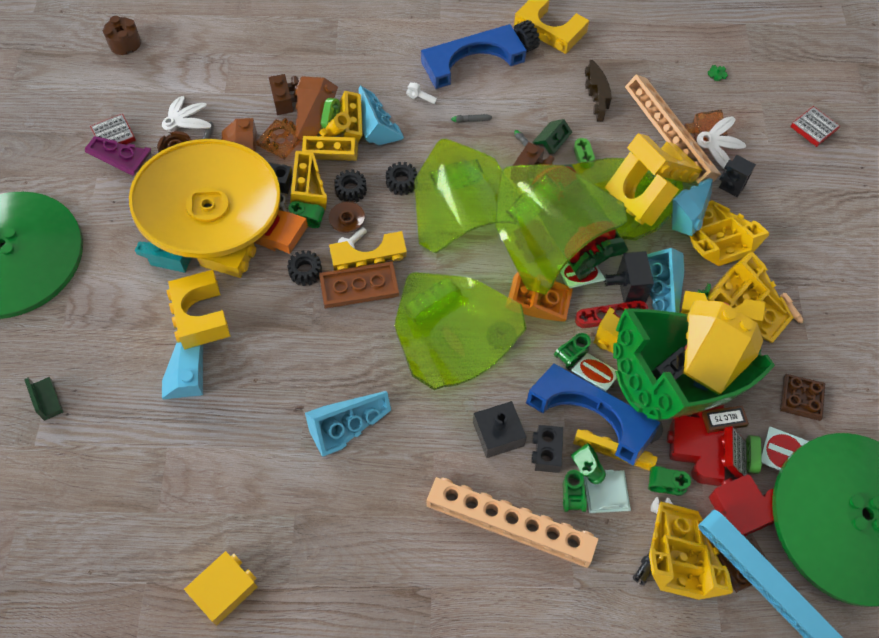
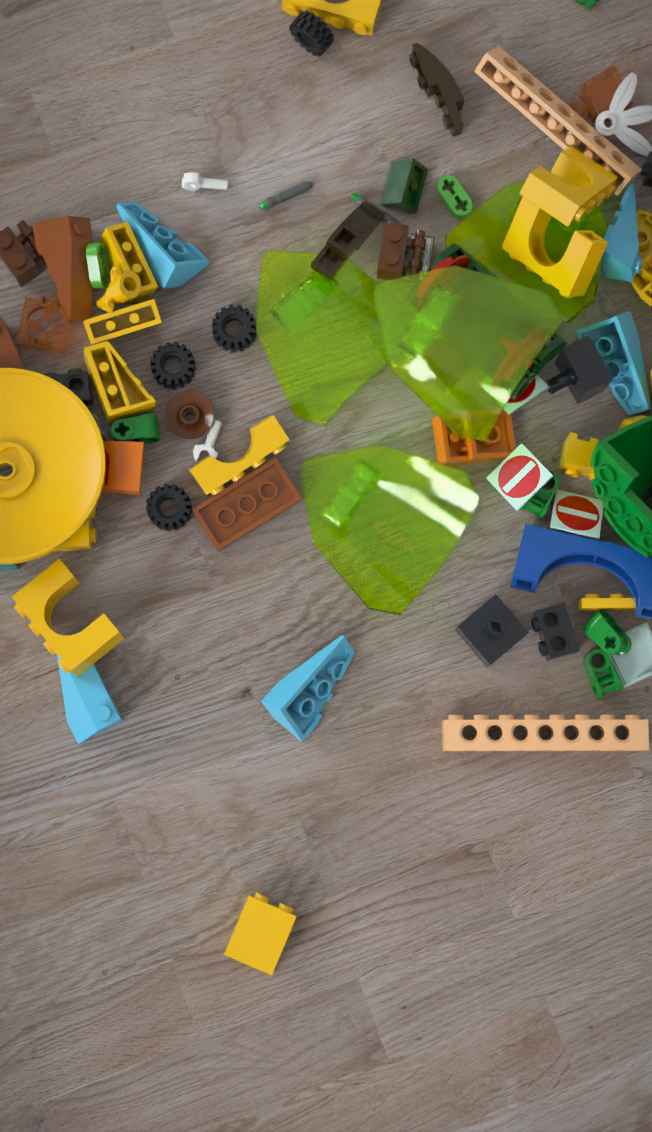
camera: 25 degrees left, 20 degrees up
blue arch [421,24,526,89] -> none
red beam [575,301,648,328] -> none
none -> dark brown slope [310,201,385,281]
none -> piece [486,443,553,511]

